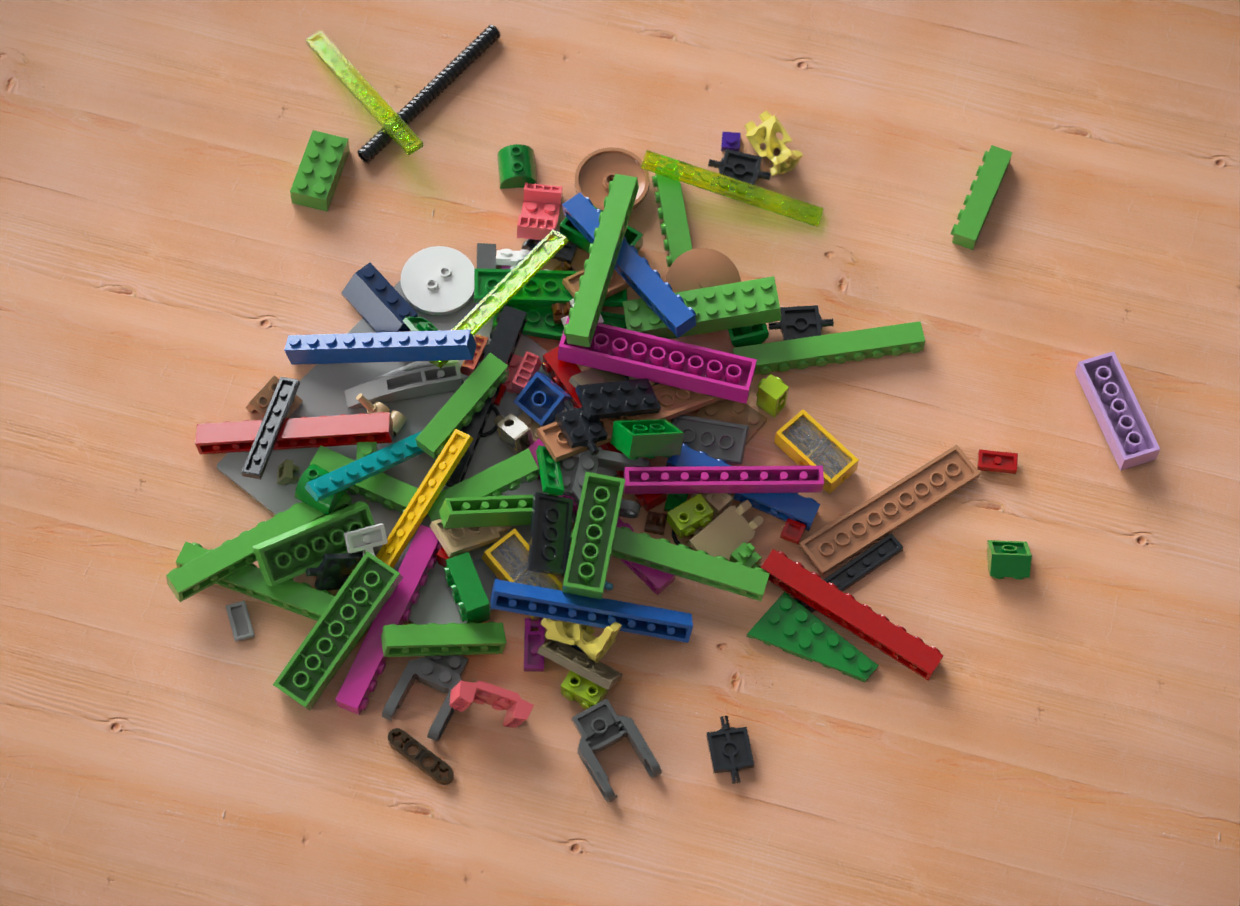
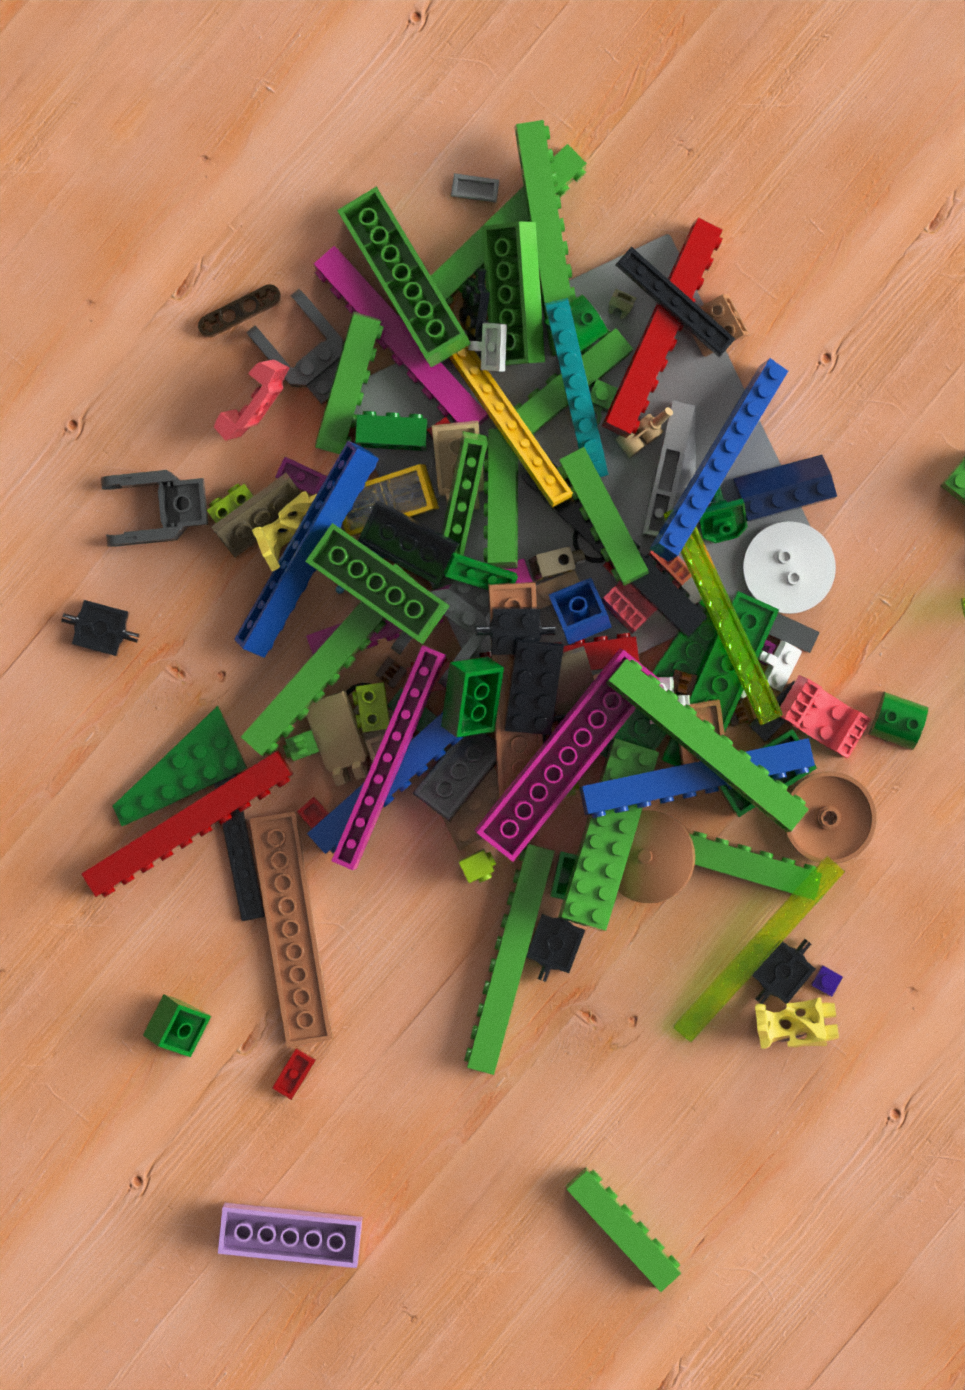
camera: 120 degrees right, 25 degrees up
brick [774,409,859,494] -> none

